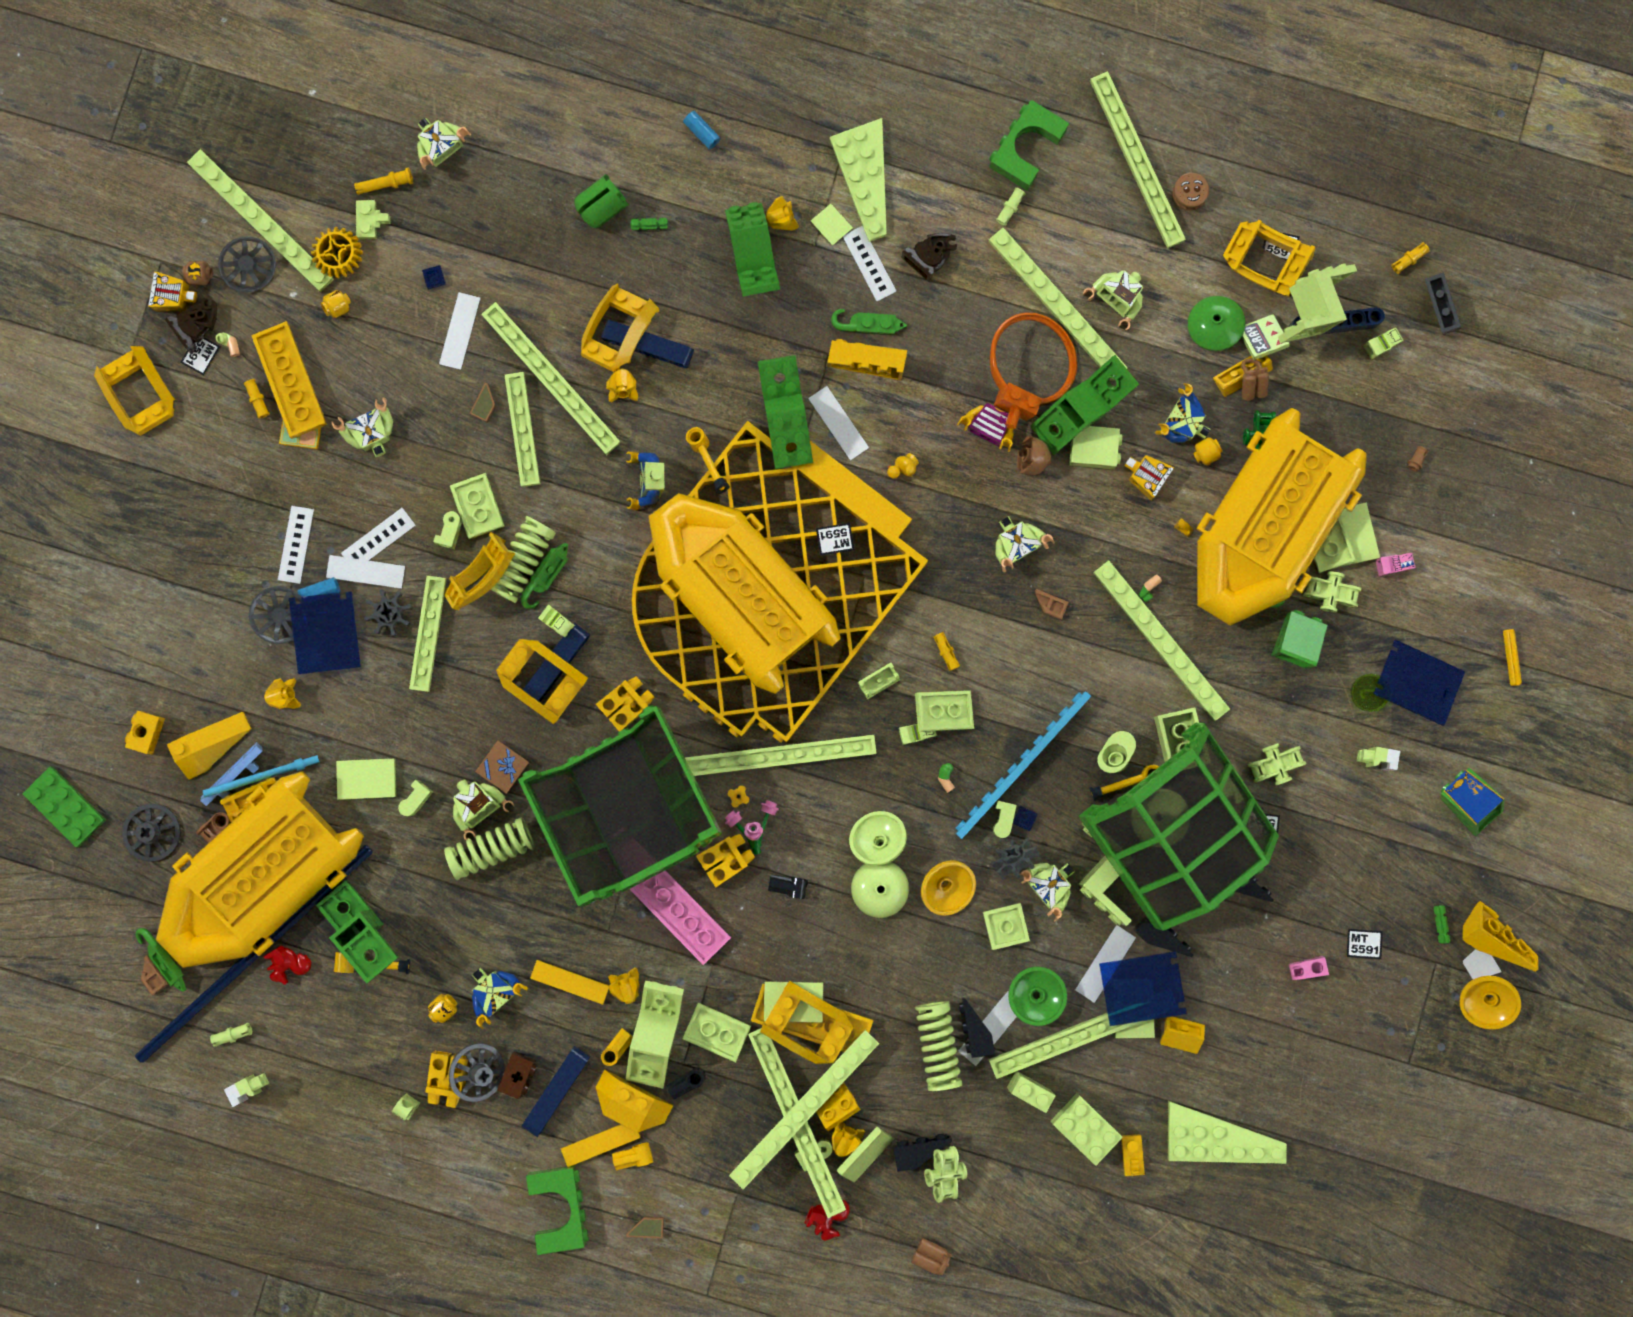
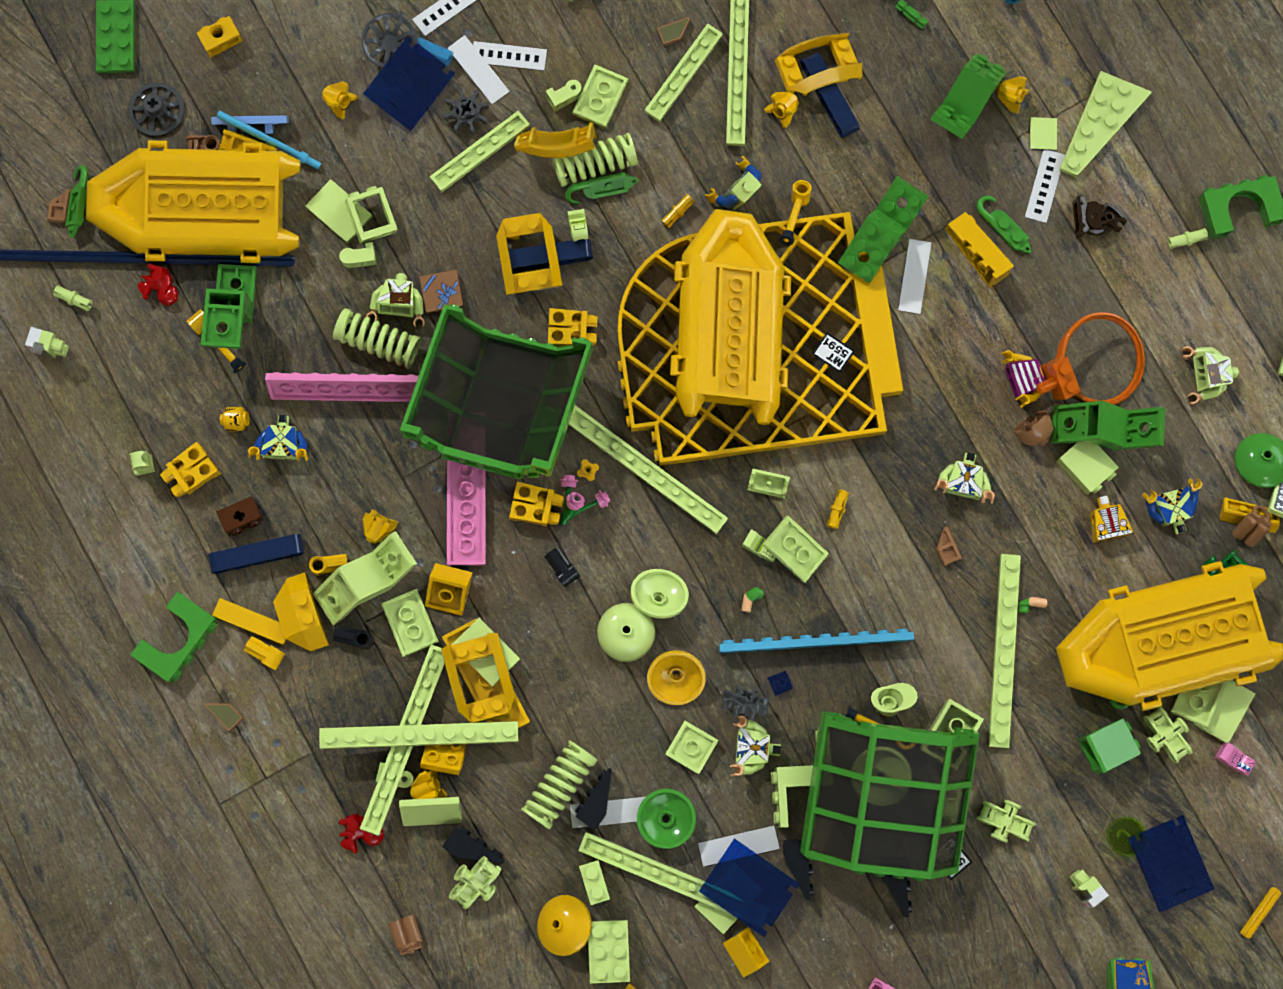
camera: 40 degrees right, 5 degrees down
yellow wedge [167,712,251,780] -> none
dark grey wheel [448,1043,505,1102] -> none
yellow tile [530,960,609,1005] -> none
yellow animal [887,453,919,479] -> none
yellowish green plate [988,228,1128,382] -> none
yellowish green leg [993,801,1017,838] -> none
yellow tile [1174,518,1194,537] -> none
yellow head [1193,437,1223,466] -> none
none -> bright pink plate [265,372,423,402]
none -> yellowish green window [345,186,398,244]
none -> yellow slope [425,563,473,616]
none -> yellow dish [537,895,592,956]
none -> yellow pin [661,194,695,229]

